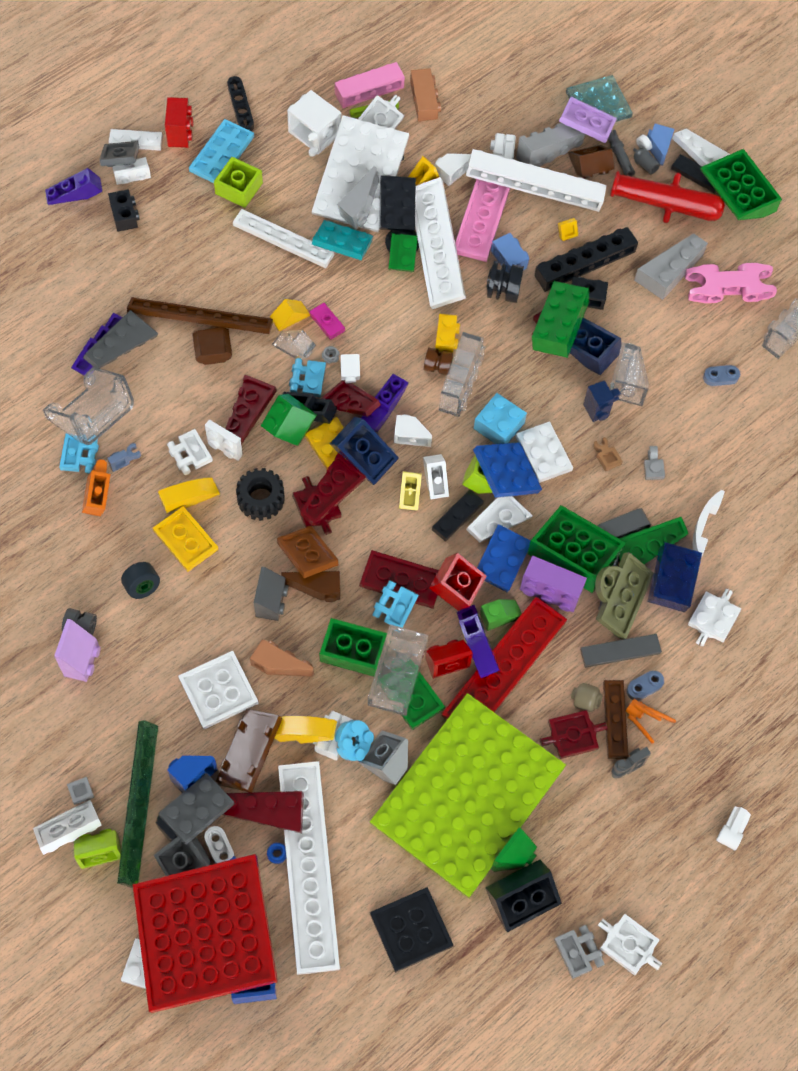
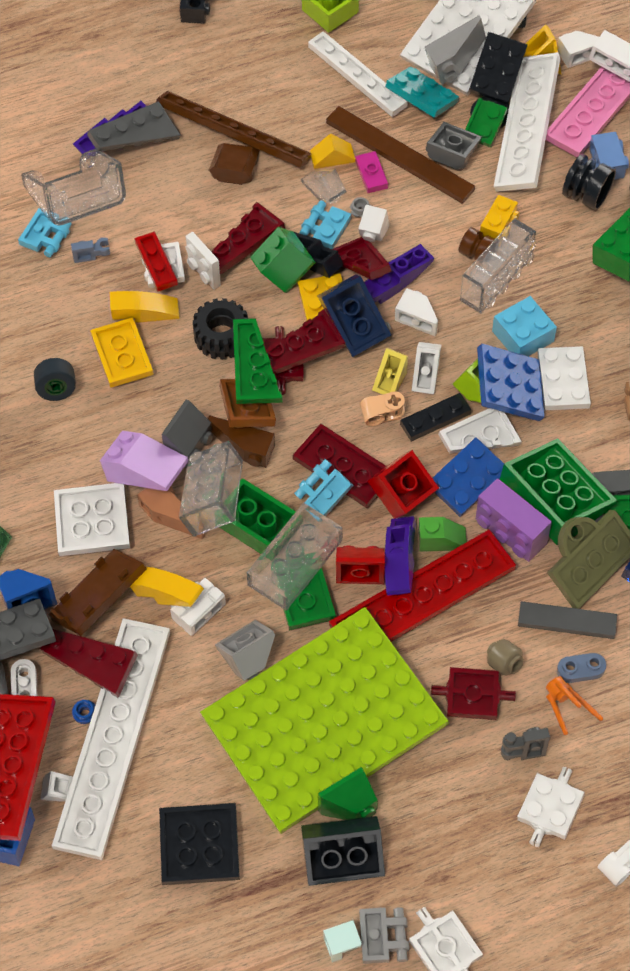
camera: 25 degrees right, 5 degrees down
orange brick [82,459,111,517] -> none
medium azure plate [335,720,374,761] -> none
reddish brown tile [603,680,629,759] -> none
none -> white slope [41,771,73,802]
none -> lavender slope [100,431,189,491]
none -> red tile [134,231,178,292]
none -> clear brick [179,441,243,537]
none -> green wing [233,319,282,404]
none -> light aqua panel [323,920,361,962]
none -> reddish brown tile [326,106,475,204]
none -> light nougat piece [360,392,405,426]
none -> dark grey slope [425,122,482,170]
none -> white plate [517,767,584,847]

